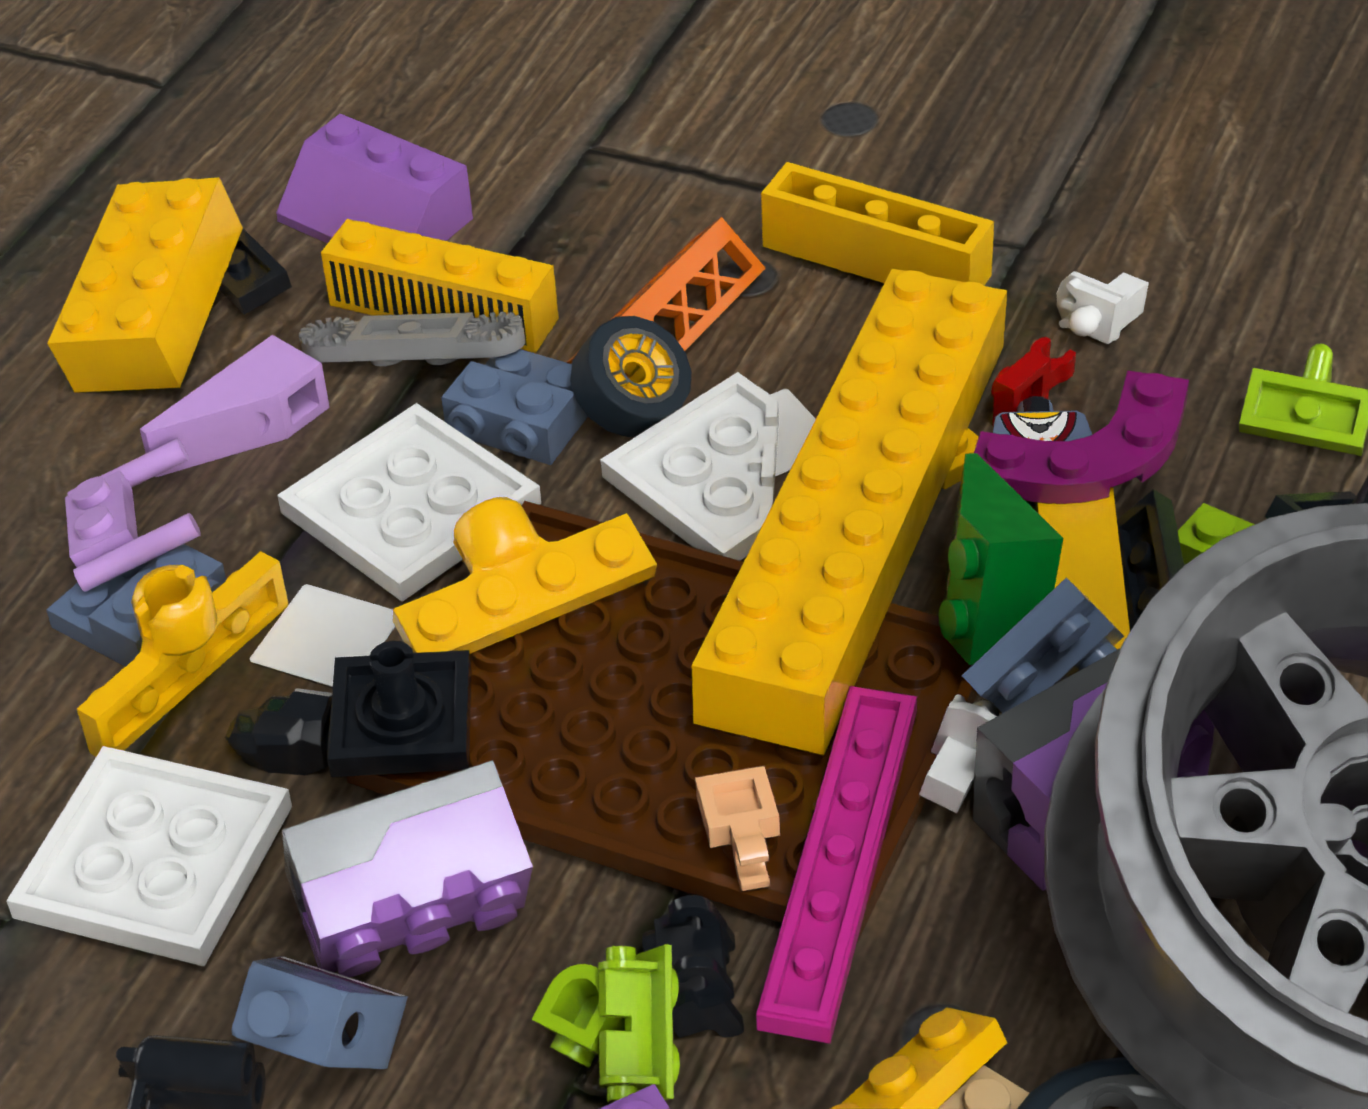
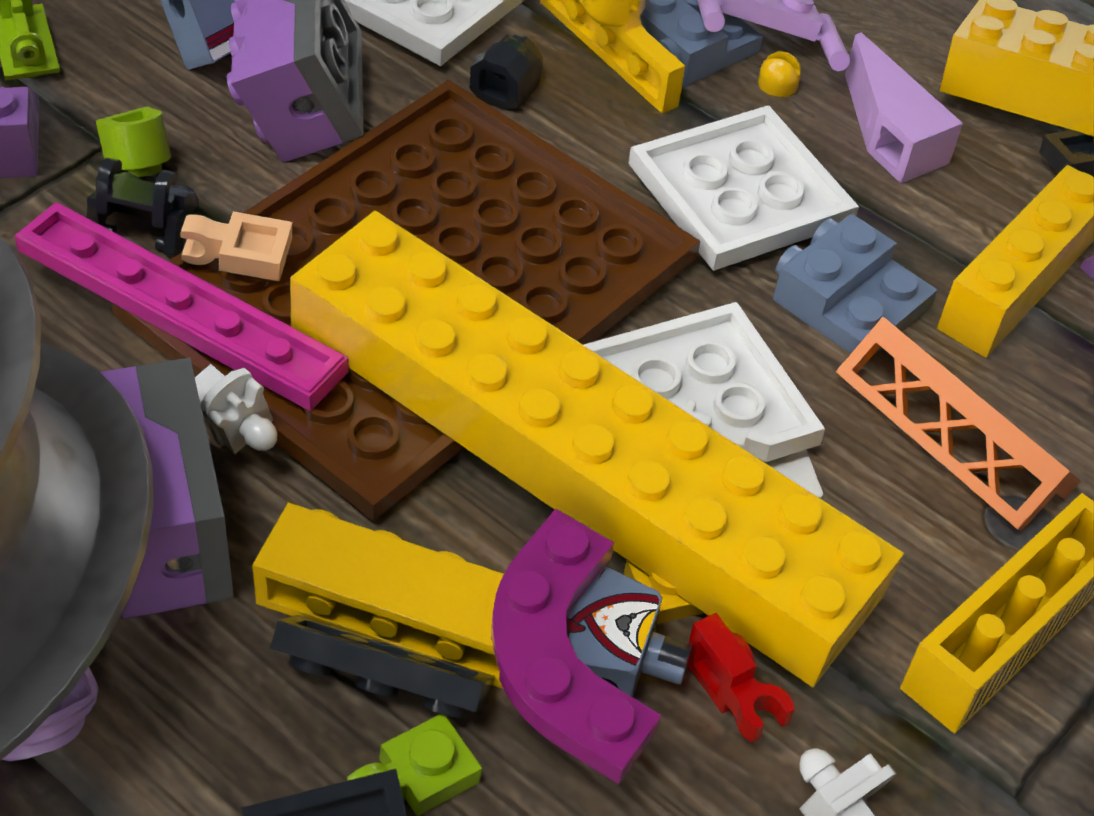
camera: 100 degrees right, 5 degrees up
white sticker [250,584,395,687] -> none
light grey plate [299,312,526,366] -> none
black plate [327,640,472,777] -> none
yellow plate [392,497,657,654] -> none
wheel [570,316,692,437] -> none
lime hinge [598,945,680,1103] -> none
green slope [939,453,1064,665] -> none
sand blue plate [962,578,1124,713] -> none
none -> yellow hinge [758,51,801,97]

